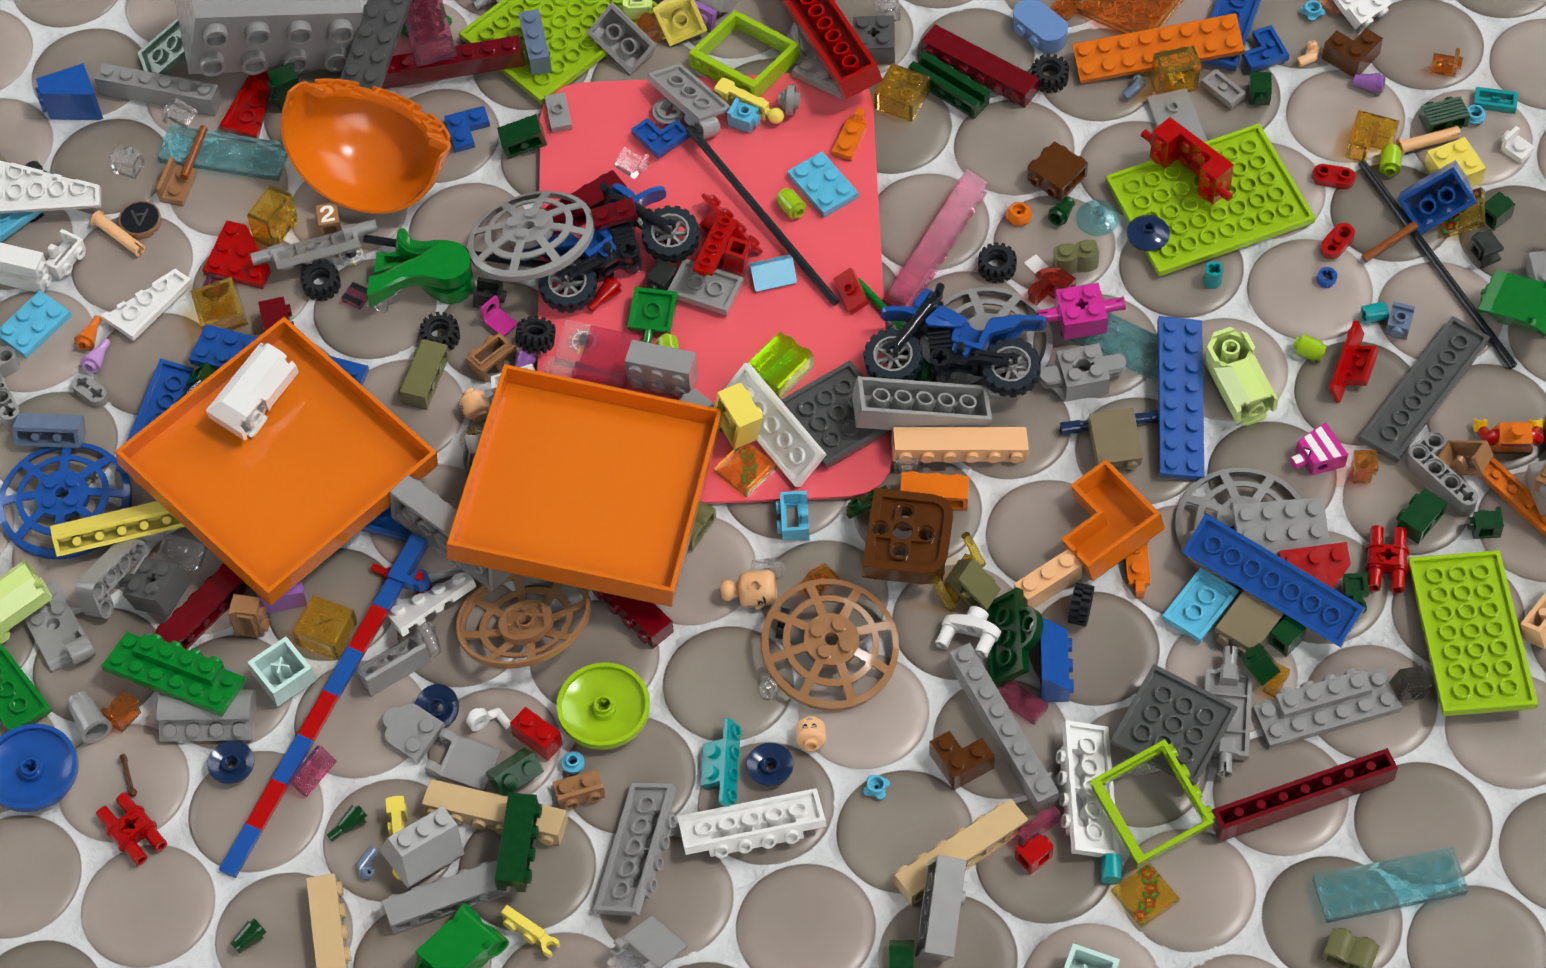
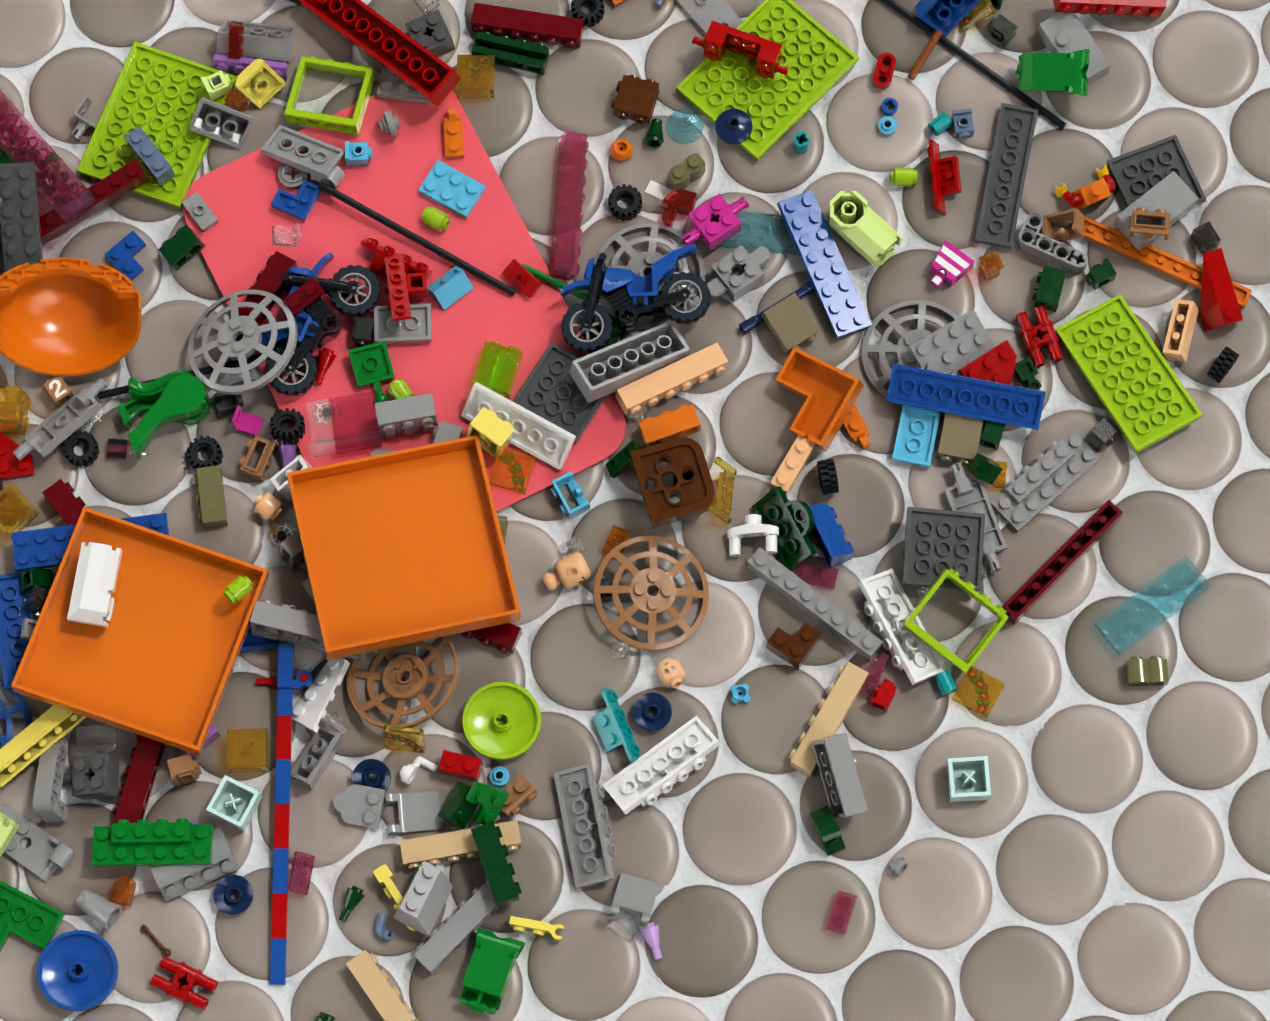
camera: 25 degrees left, 15 degrees up
light yellow plate [714,77,784,124] -> none
olive brick [945,558,1001,610] -> none
red plate [1312,164,1356,189] -> none
none -> lime brick [223,575,253,604]
none -> clear yellow tile [383,725,425,753]
none -> green plate [466,781,509,825]
none -> medium azure plate [878,116,897,135]

